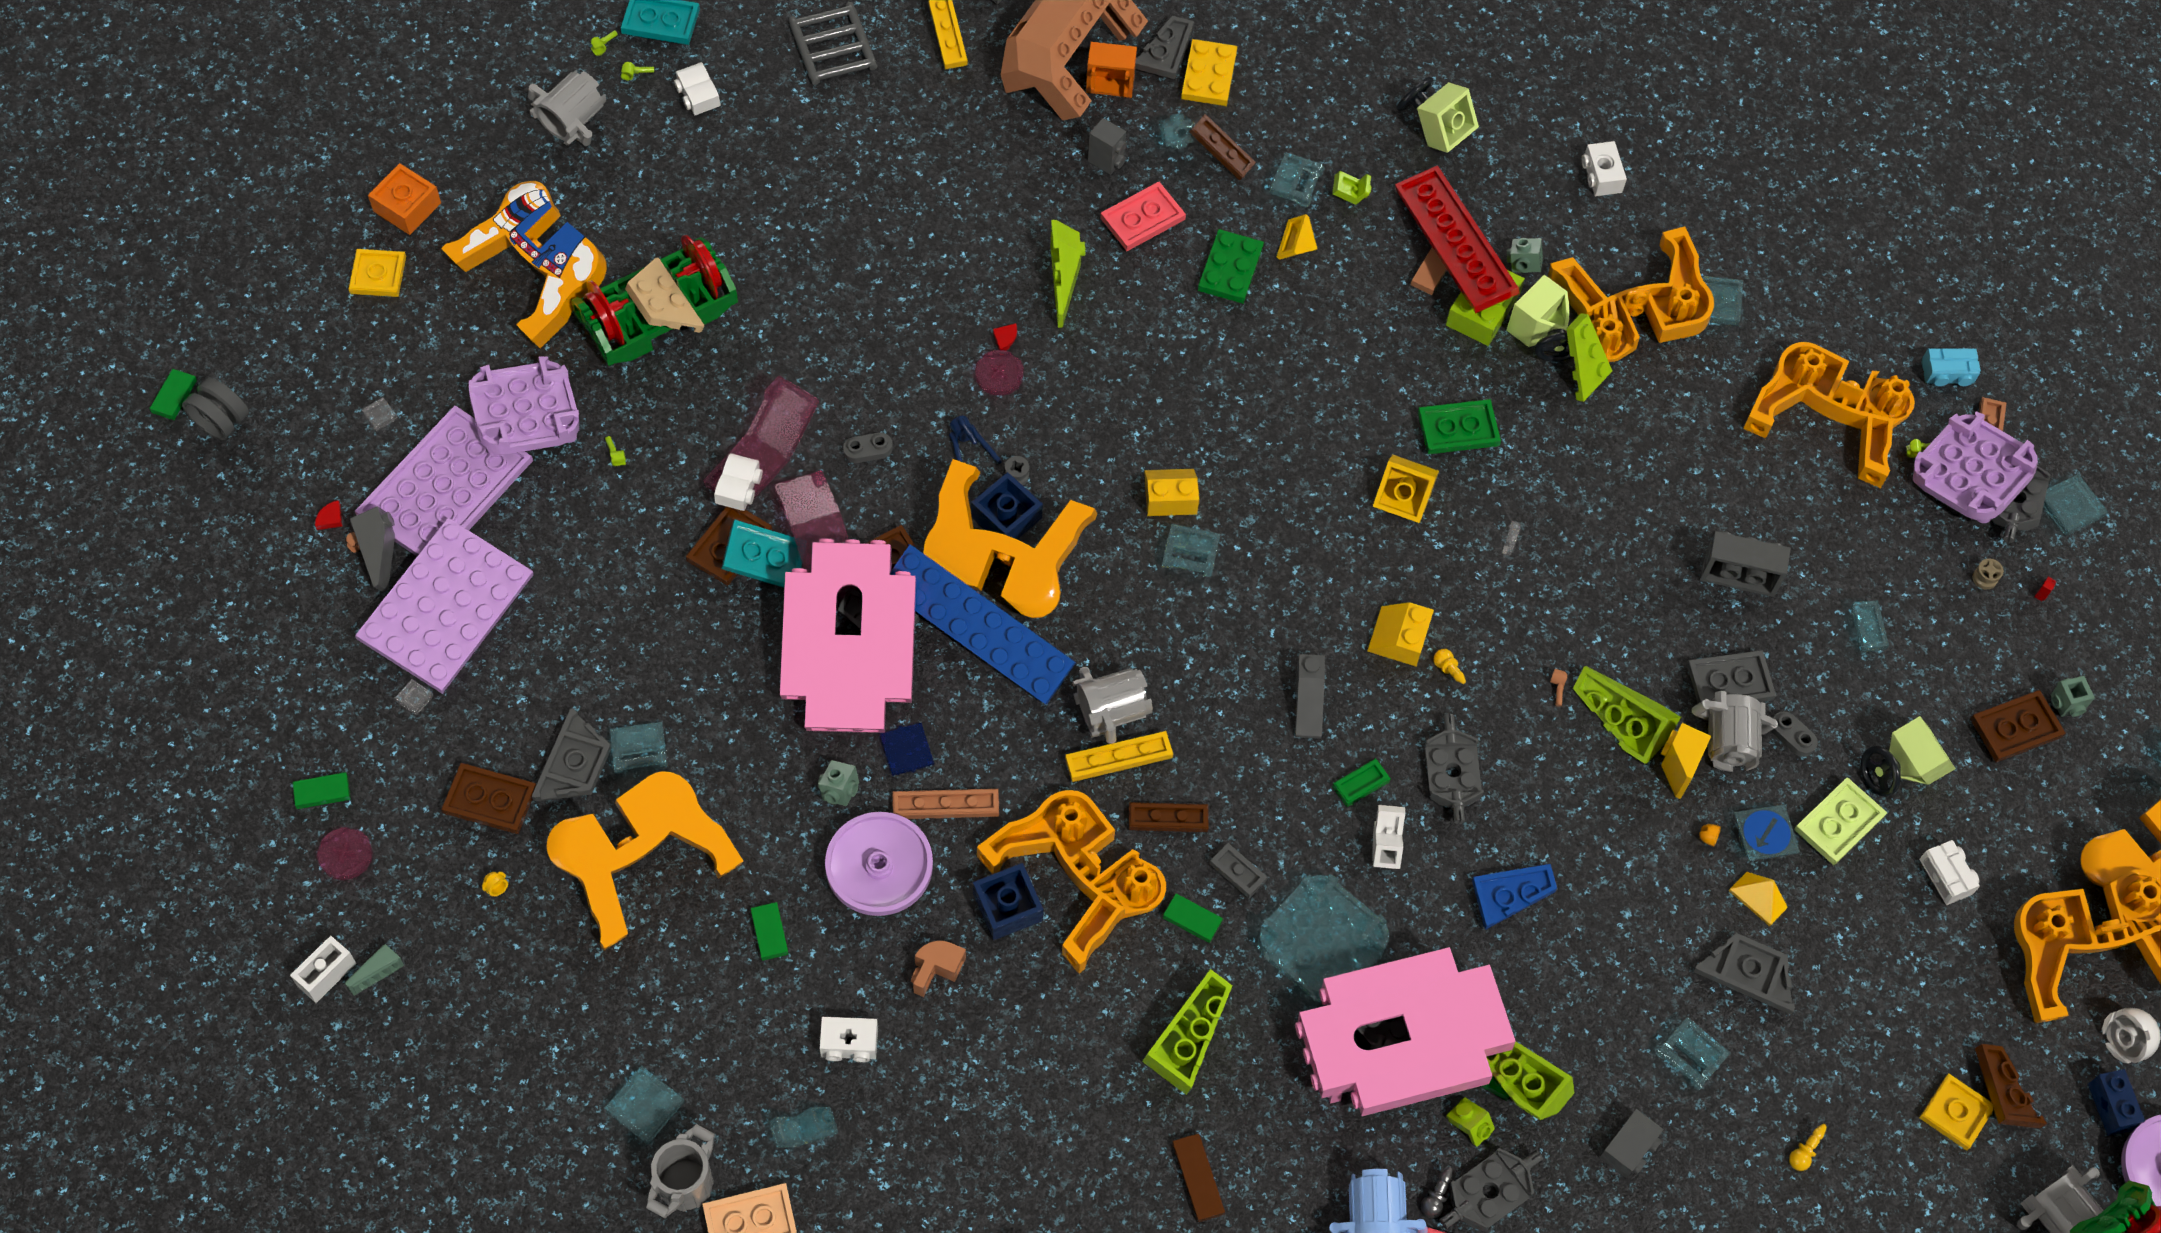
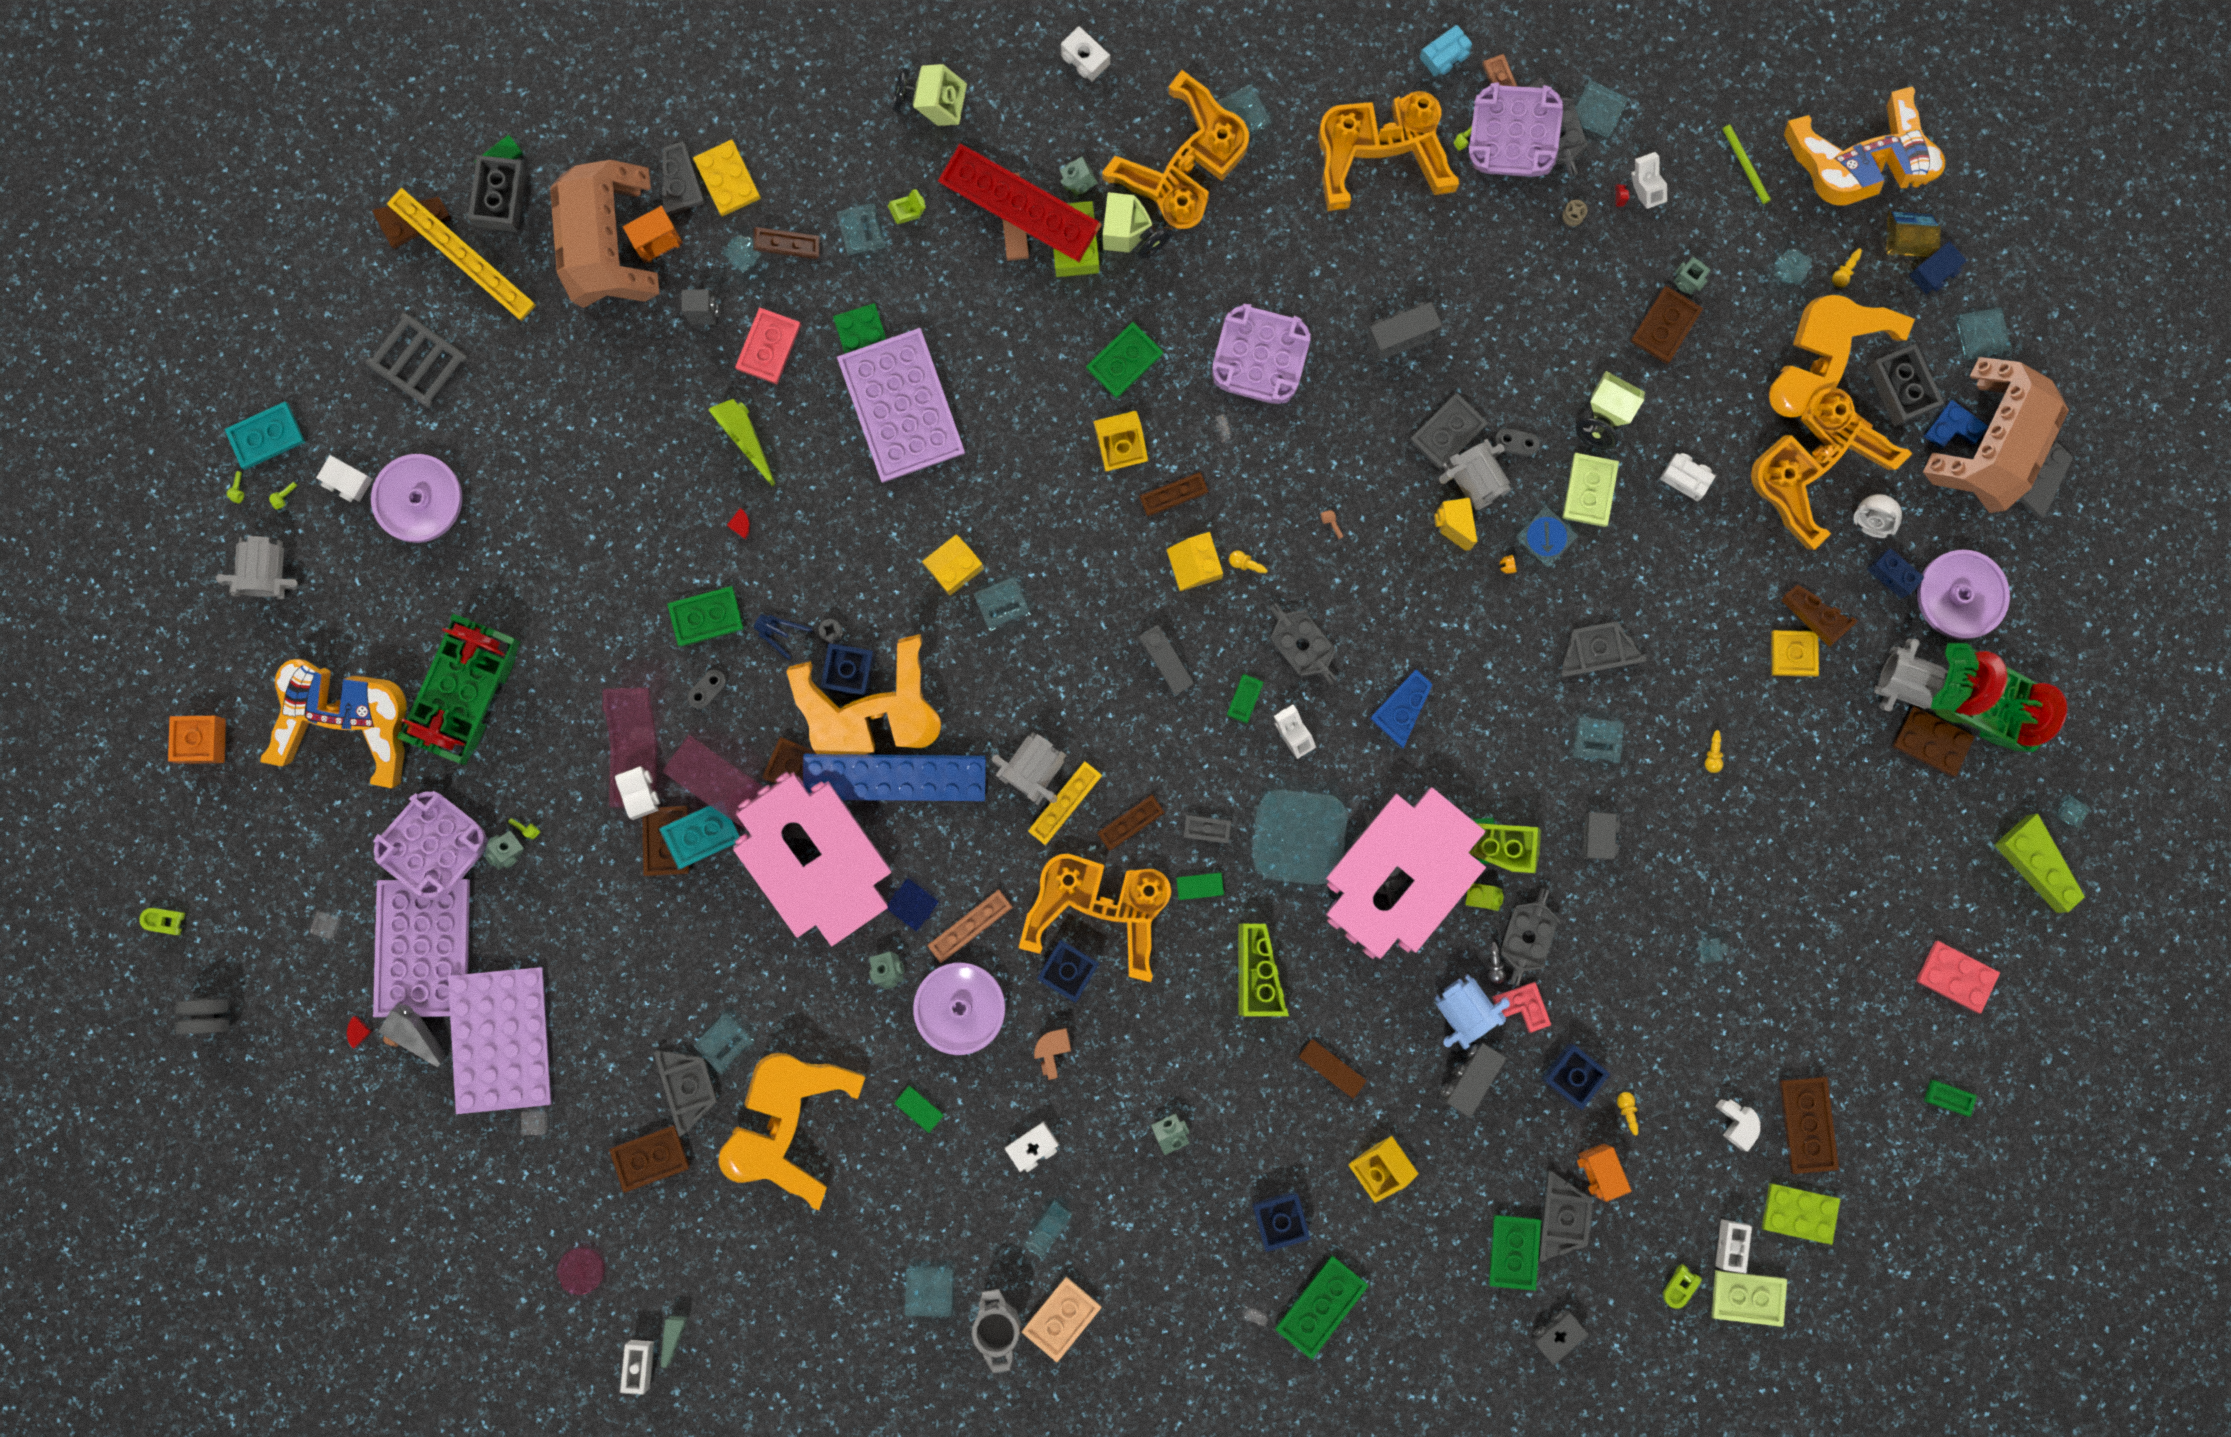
camera: 30 degrees left, 20 degrees up
green tile [150,369,197,420] -> none
green tile [293,772,351,809] -> none
yellow tile [349,249,406,297] -> none
yellow plate [482,872,508,897] -> none
tan wing [625,258,704,333] -> none
clear pink tile [975,350,1024,396] -> none
yellow slope [1277,214,1317,260] -> none
lime wing [1566,313,1612,402] -> none
lime wedge [1573,666,1681,764] -> none
yellow slope [1729,872,1788,926] -> none
clear light blue plate [1851,600,1889,652] -> none
none -> lime plate [139,908,185,935]
none -> lavender dish [371,454,462,543]
none -> sand green brick [485,831,524,870]
none -> green plate [667,586,744,647]
none -> lavender plate [837,328,965,483]
none -> reddish brown tile [1139,472,1209,517]
none -> sand green brick [1151,1114,1190,1155]
none -> lavender plate [1212,304,1310,404]
none -> white brick [1631,152,1667,209]

